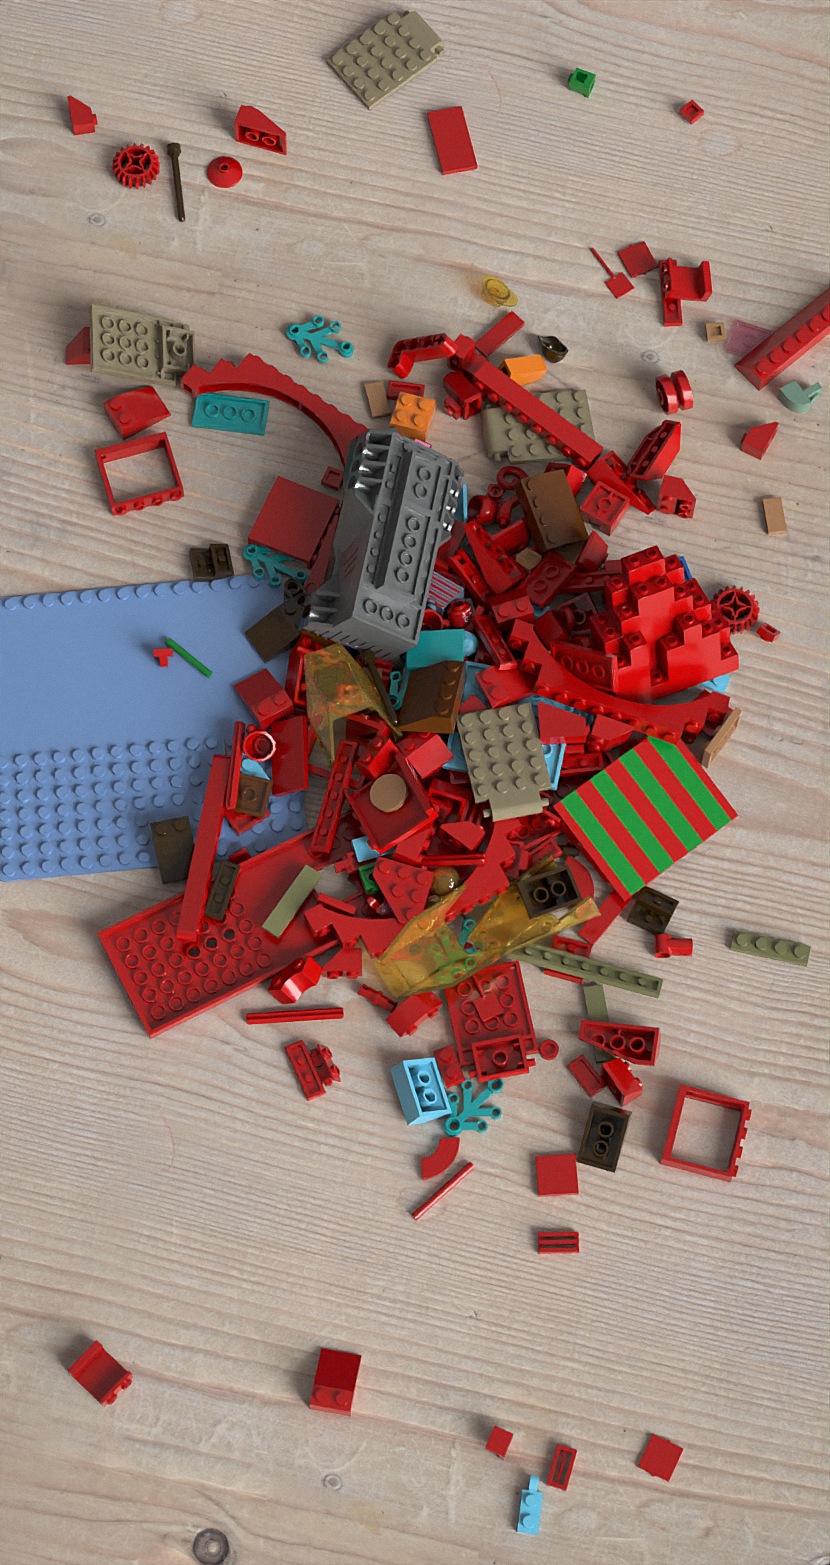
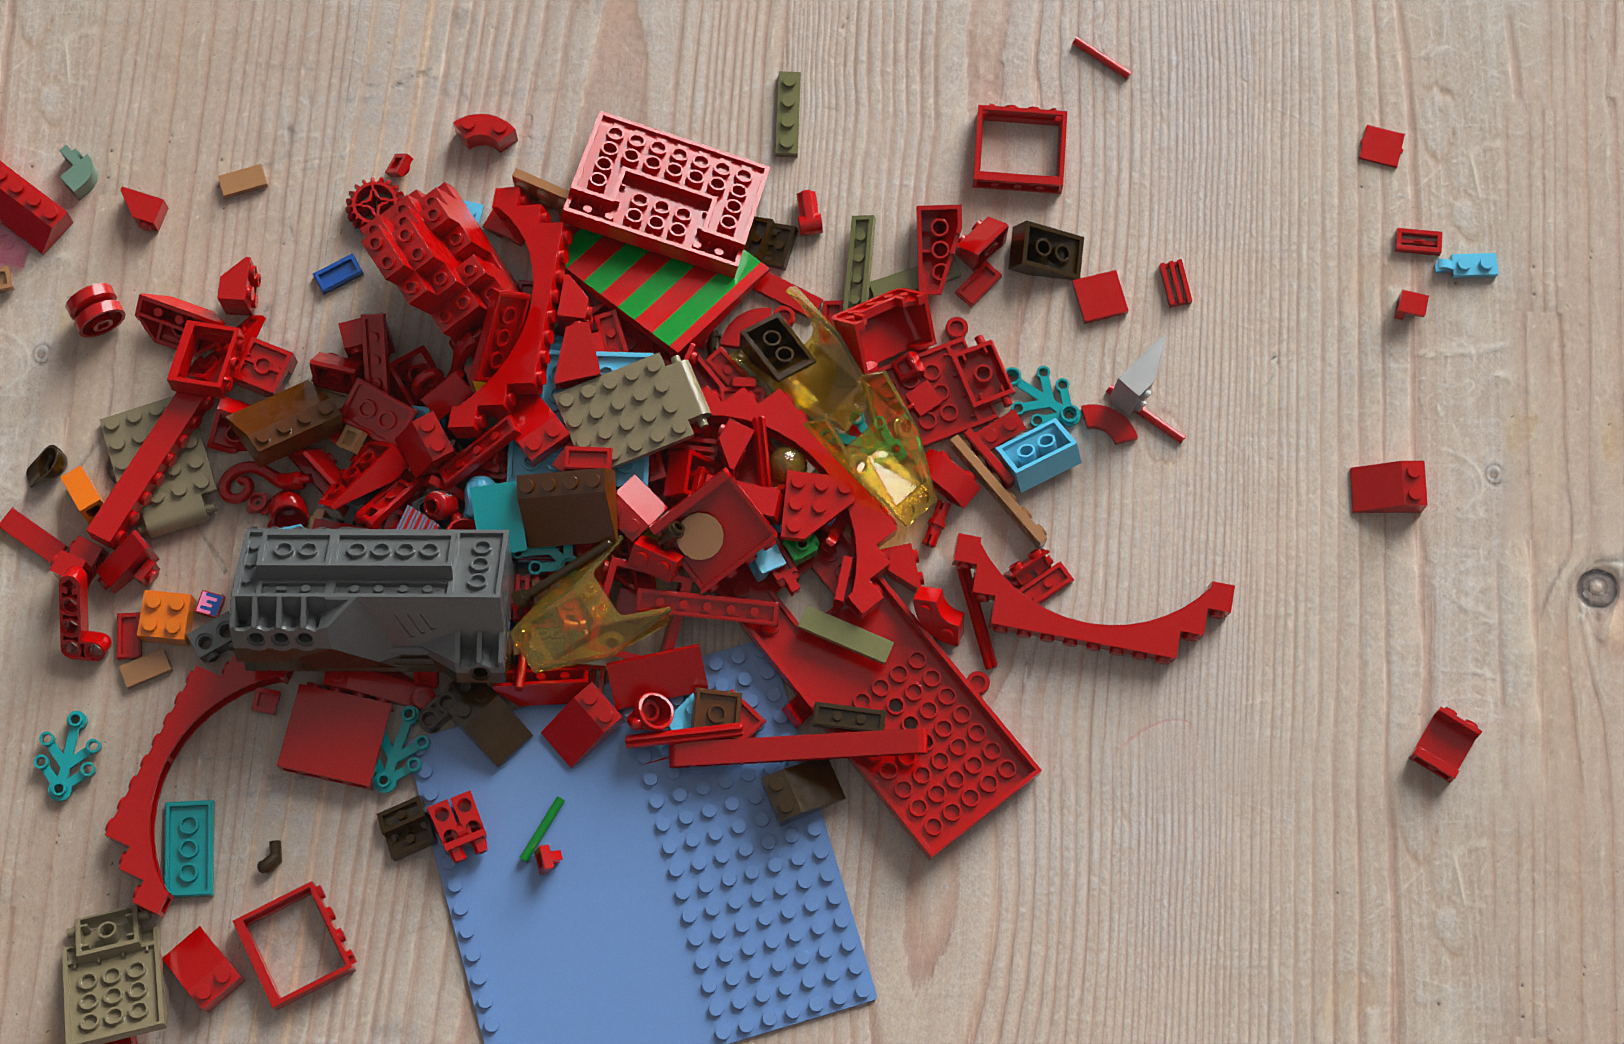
camera: 100 degrees left, 5 degrees up
none -> red window [167,320,246,399]
none -> dark brown arm [257,840,282,874]
none -> red hips [427,790,488,864]
none -> red brick [453,114,518,153]
none -> slope [560,111,770,278]
none -> red tile [563,446,613,471]
none -> dark brown pin [657,521,685,550]
none -> red windscreen [832,288,937,377]
none -> red slope [891,351,926,383]
none -> medium nougat plate [949,434,1047,548]
none -> red arch [952,533,1235,665]
none -> red tile [963,428,1015,490]
none -> red tile [967,671,990,696]
none -> red bar [1072,37,1132,79]
none -> light grey slope [1109,335,1166,416]

